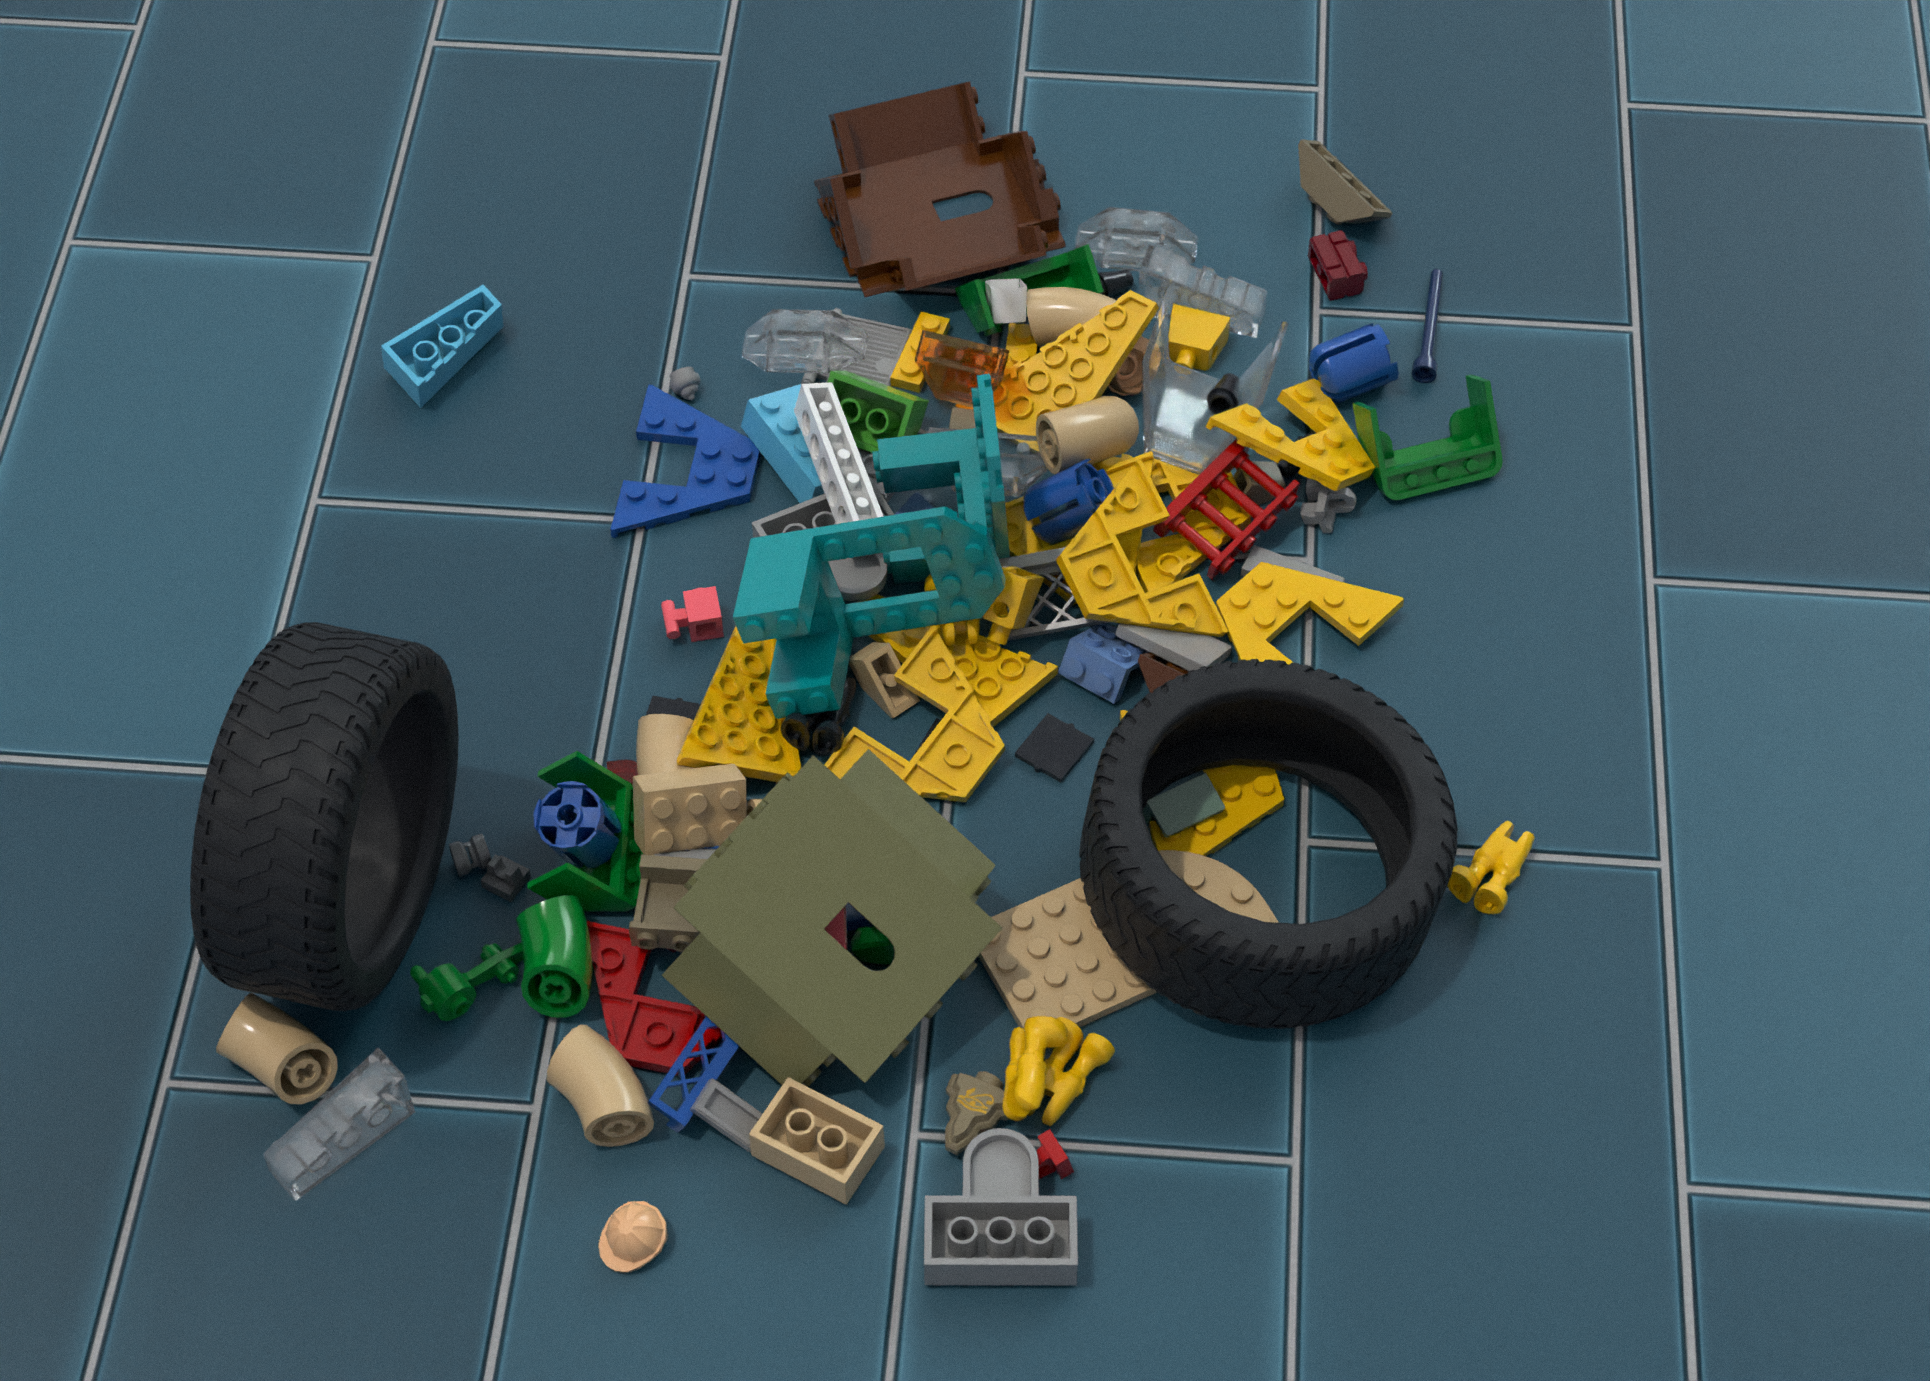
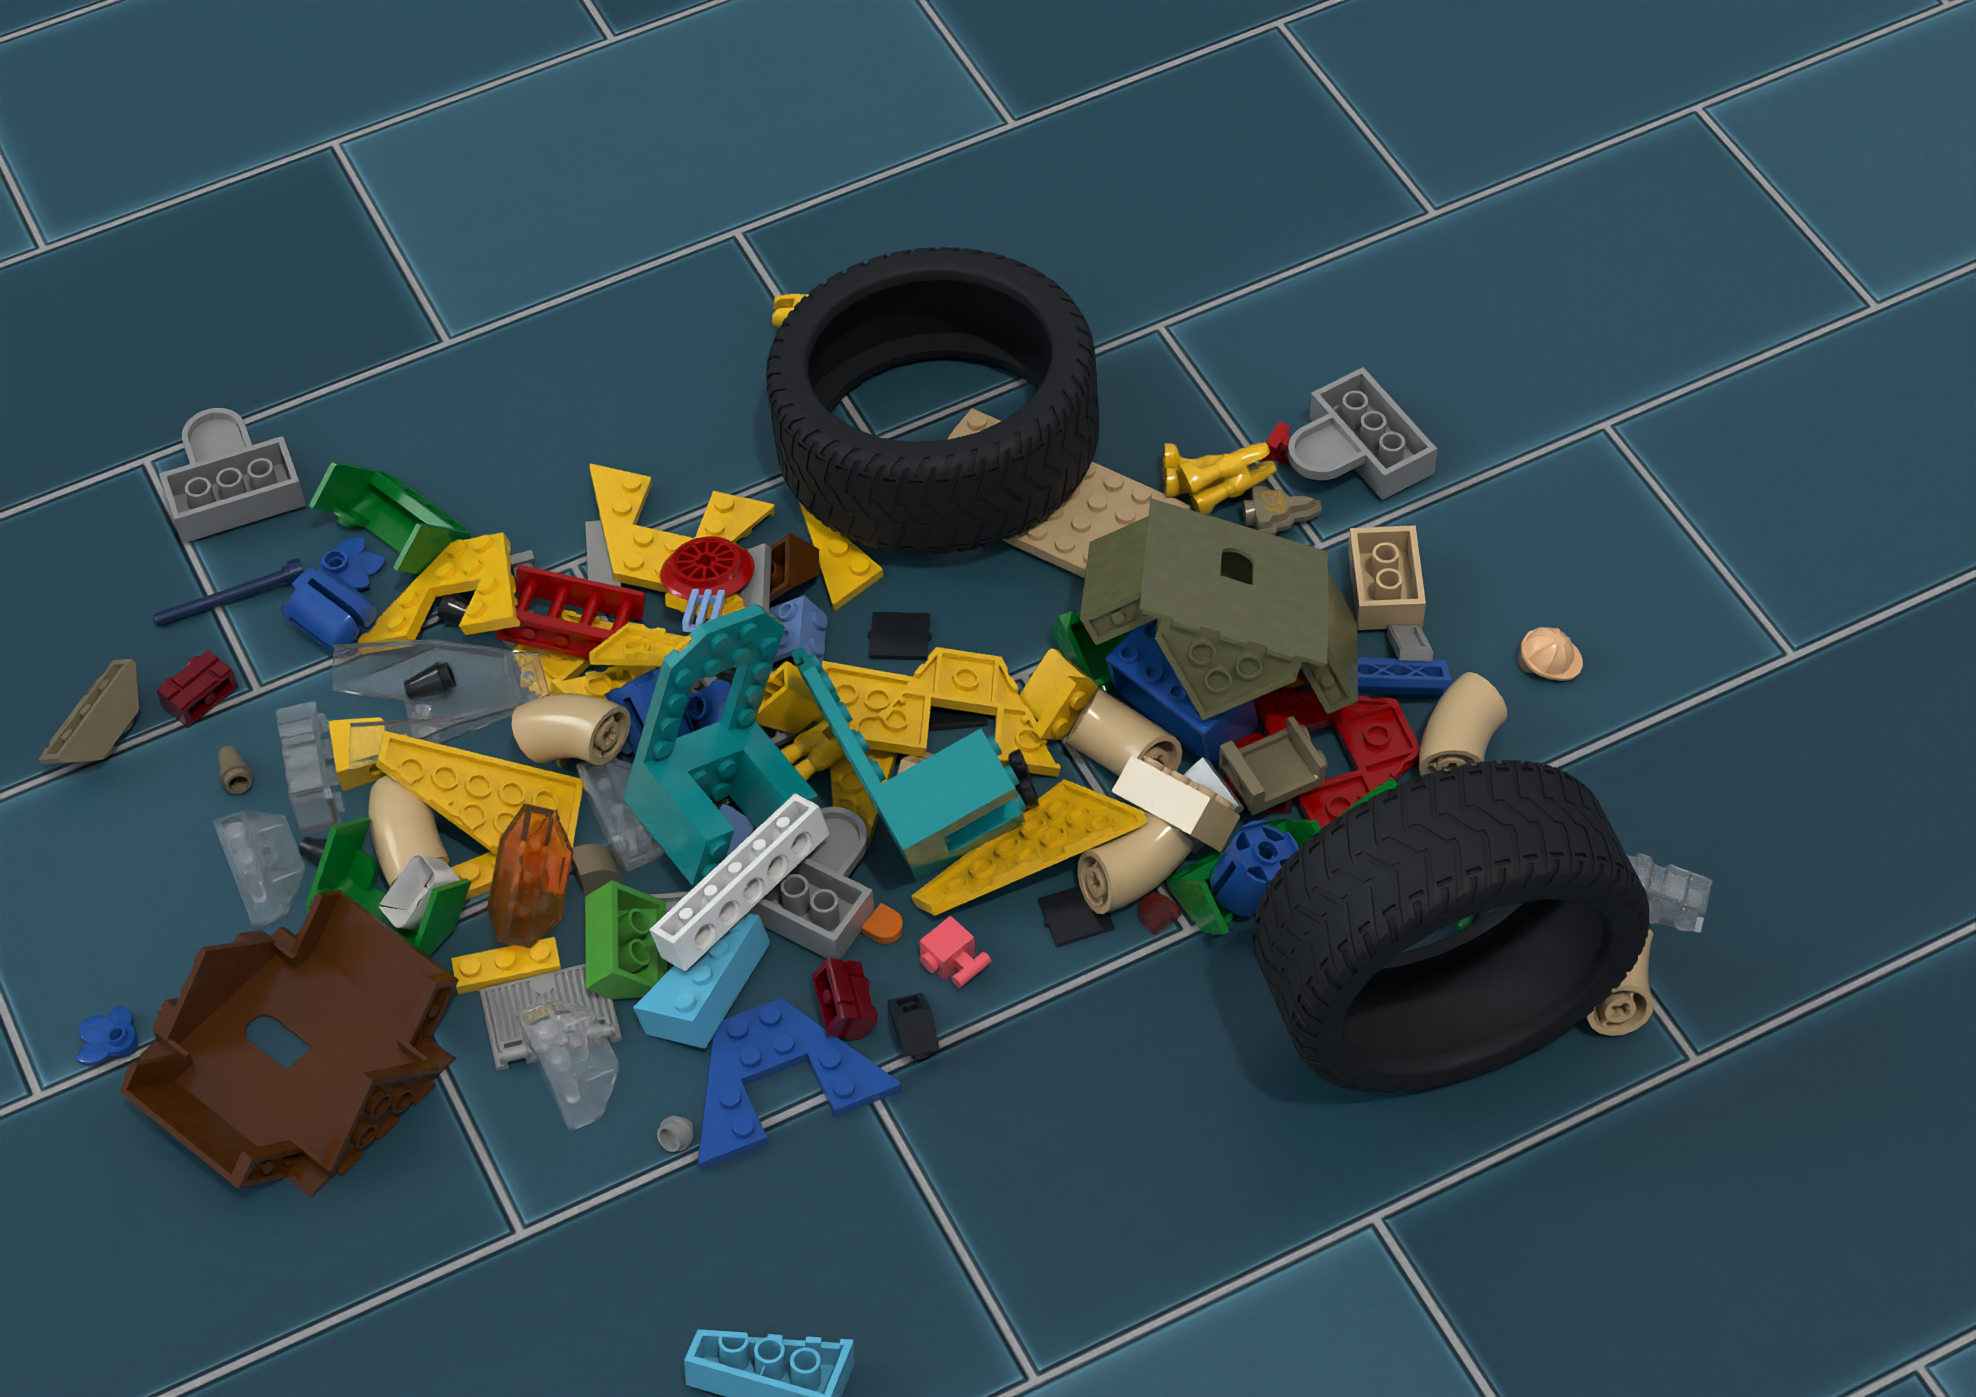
camera: 120 degrees left, 0 degrees up
none -> blue plate [75,1006,138,1065]
none -> light grey brick [159,408,306,544]
none -> dark tan cone [218,746,254,794]
none -> blue plate [320,537,386,590]
none -> red piece [660,536,755,600]
none -> light blue tile [682,589,725,633]
none -> blue plate [686,679,731,730]
none -> dark red brick [812,958,878,1040]
none -> black slope [888,992,940,1059]

